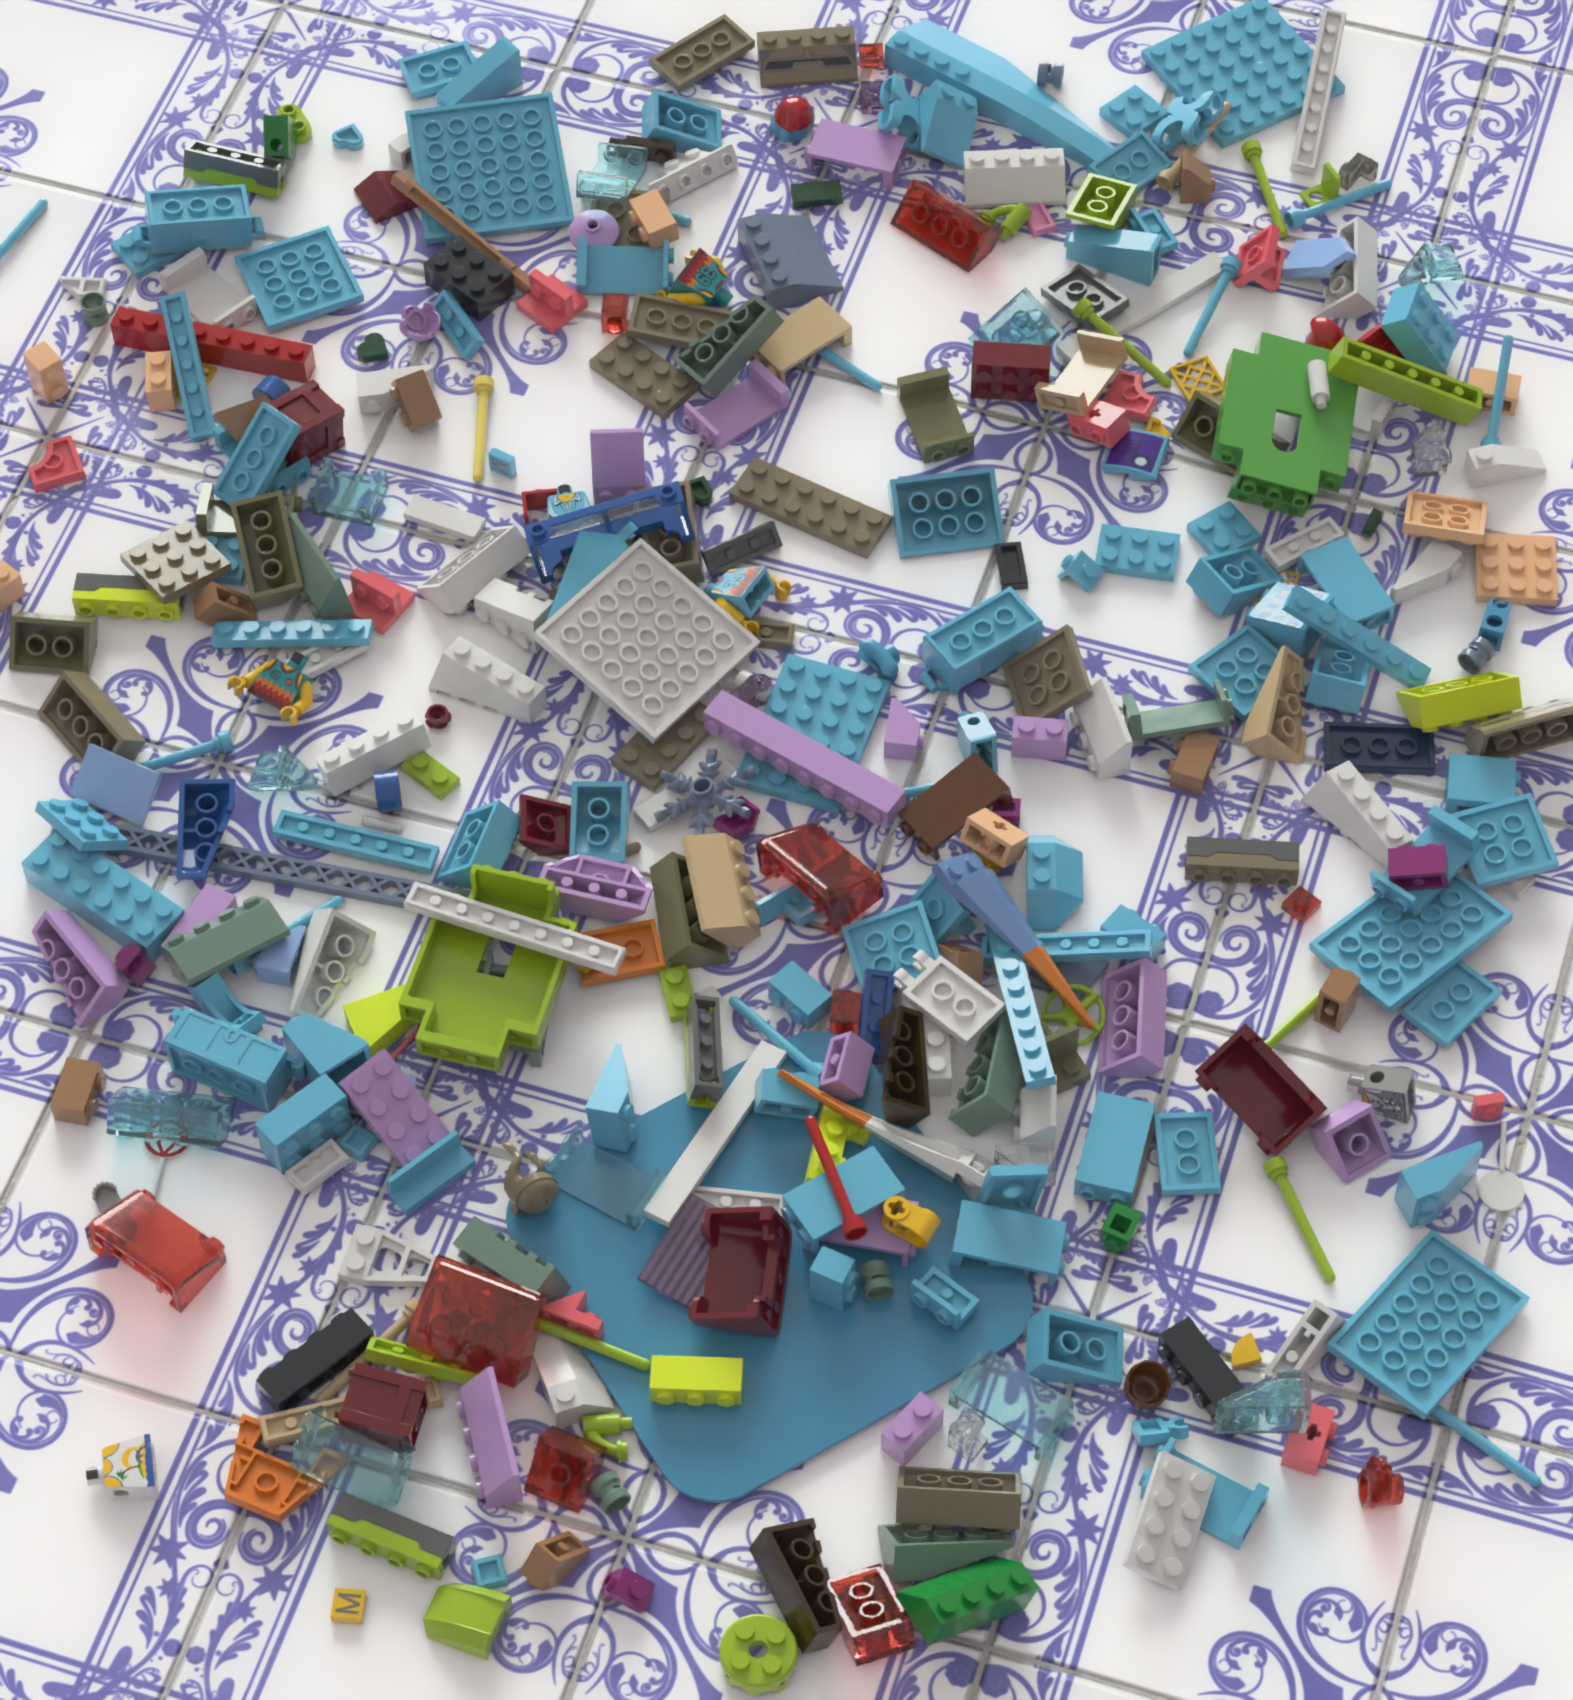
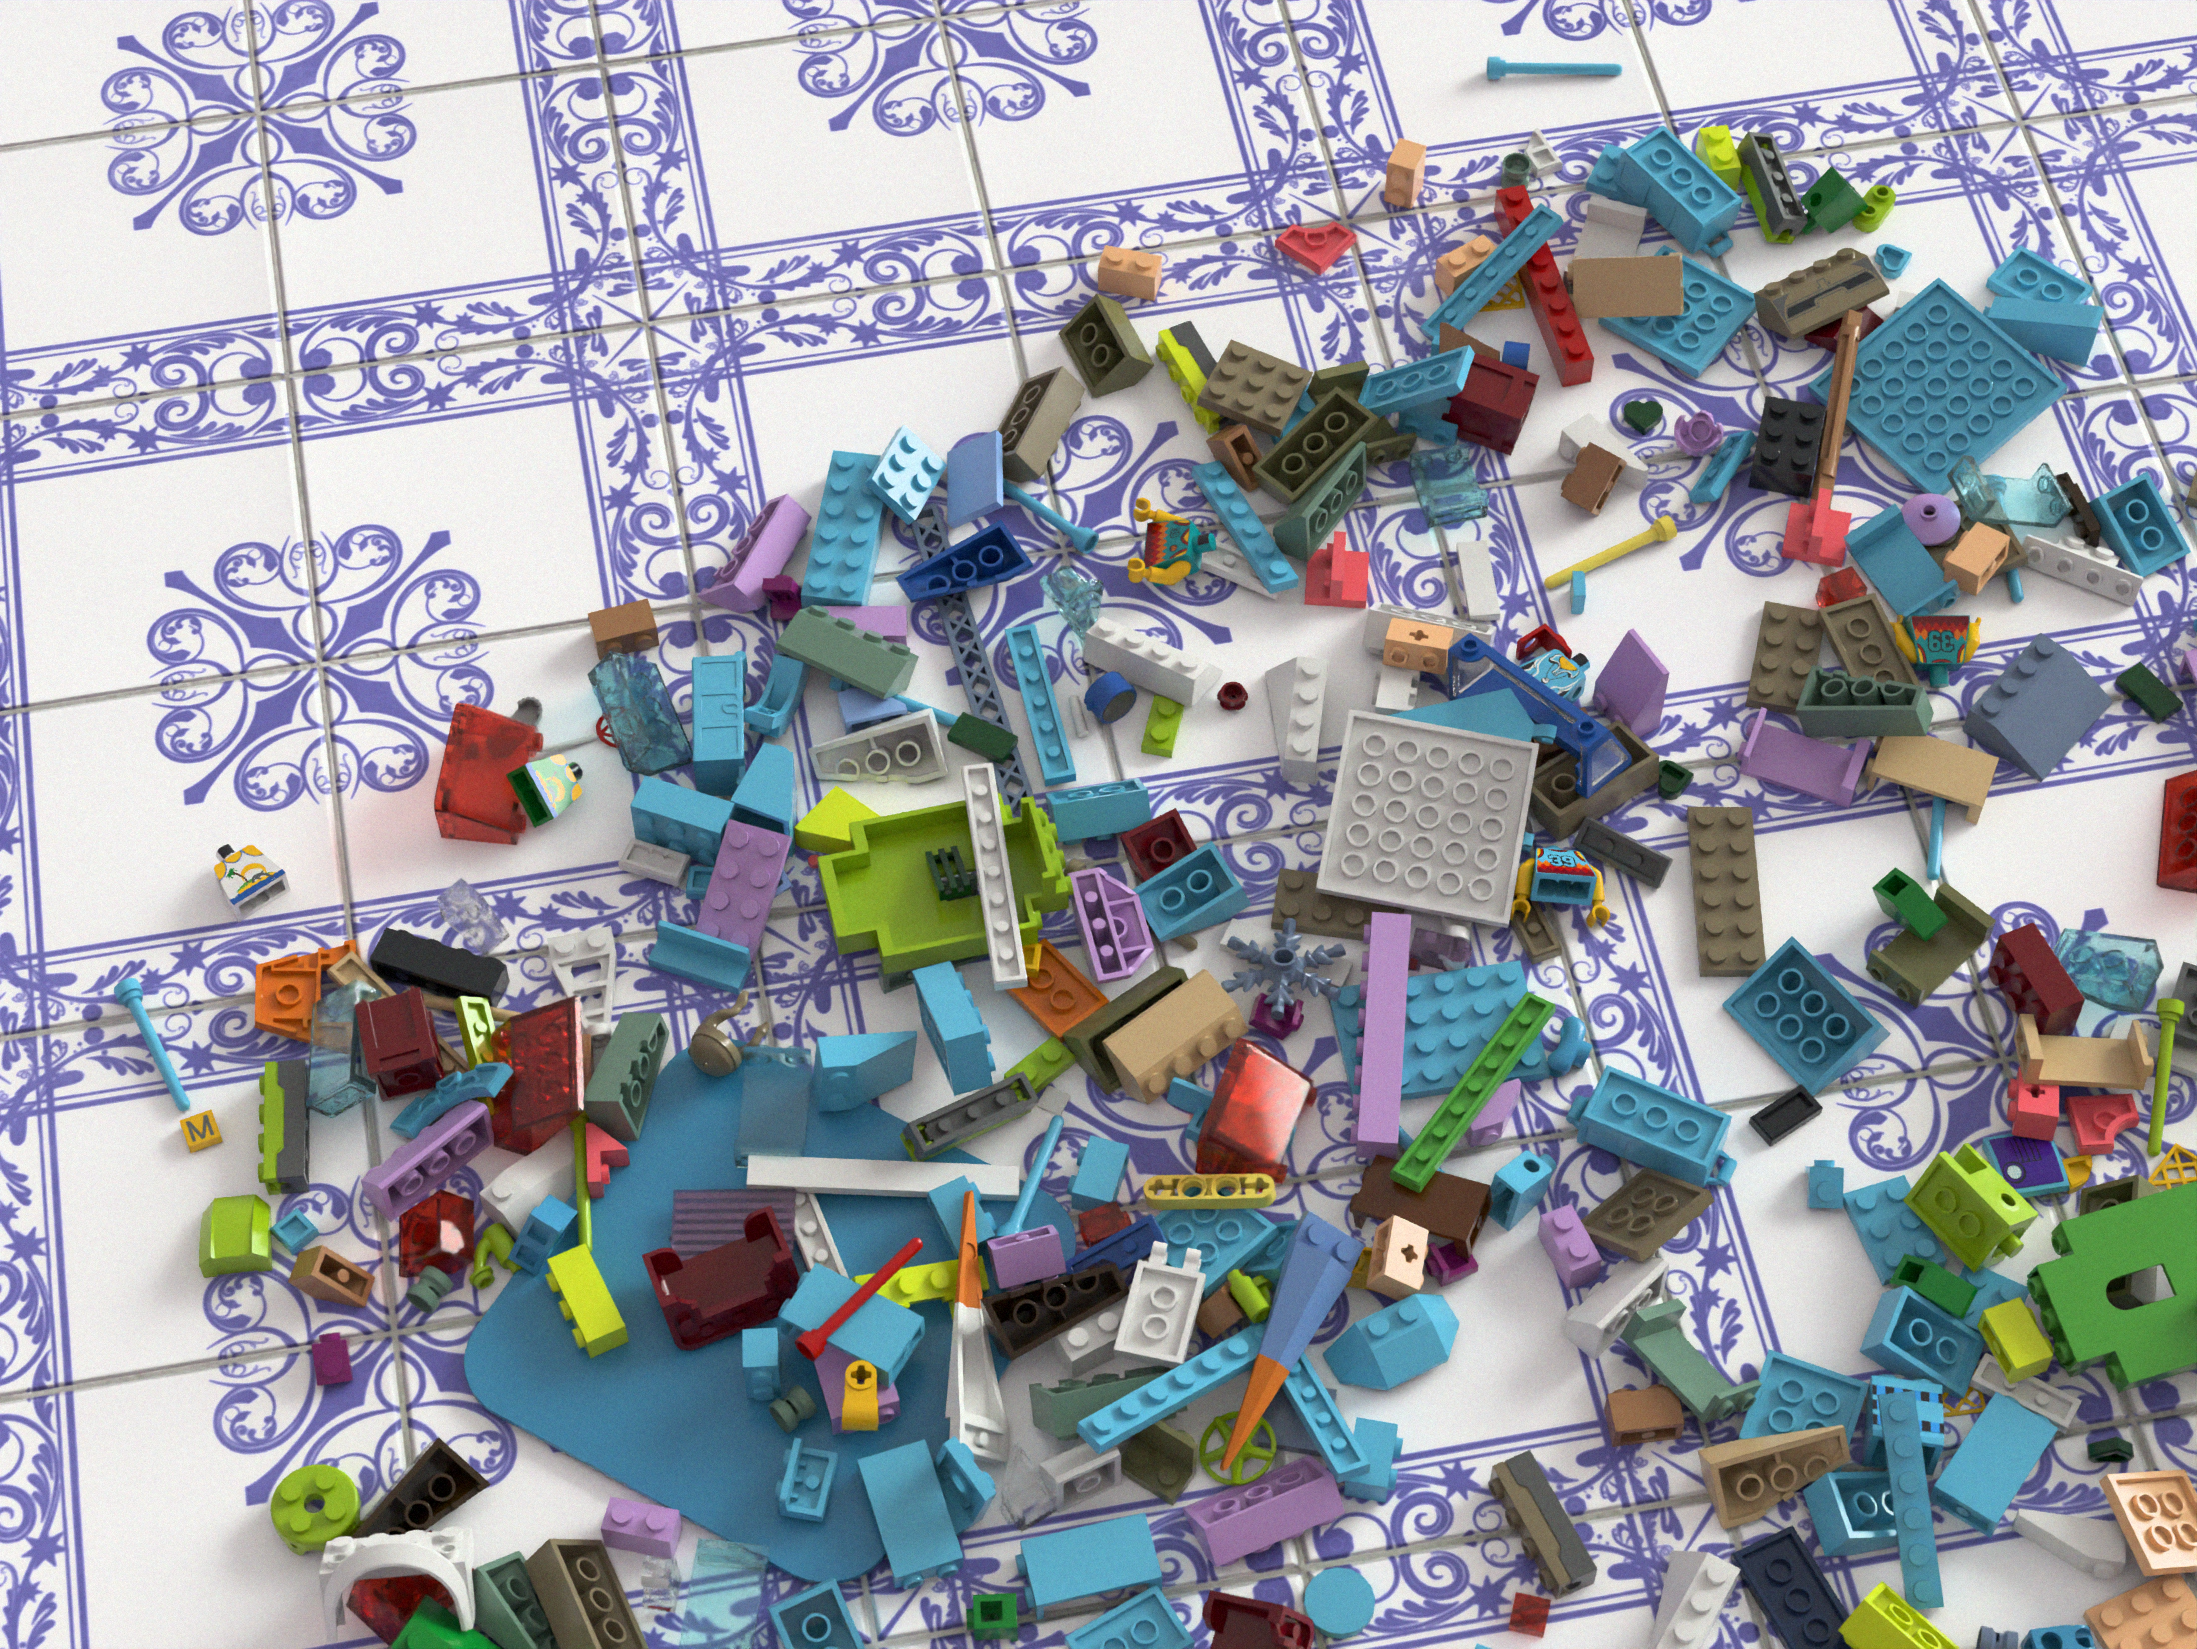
camera: 60 degrees right, 0 degrees up
none -> medium azure piece [113,978,190,1111]
none -> white piece [318,1527,476,1643]
none -> medium azure tile [389,1063,514,1139]
none -> clear slope [437,878,510,956]
none -> green torso [506,754,583,828]
none -> dark azure tile [508,1194,578,1276]
none -> medium azure brick [912,961,996,1096]
none -> dark green tile [925,846,972,901]
none -> dark green tile [947,712,1018,765]
none -> light yellow beam [1143,1174,1276,1210]
none -> lime plant [1227,1269,1273,1323]
none -> medium azure tile [1303,1567,1375,1639]
none -> light nougat brick [1382,618,1454,675]
none -> bright green tile [1390,991,1556,1193]
none -> tan panel [1567,252,1684,318]
none -> neon yellow brick [1695,125,1741,191]
none -> dark tan slope [1754,248,1890,340]
none -> green slope [1872,867,1949,942]
none -> green slope [1889,1254,1978,1320]
none -> lime torso [1903,1142,2039,1273]
none -> neon yellow brick [1977,1297,2053,1384]

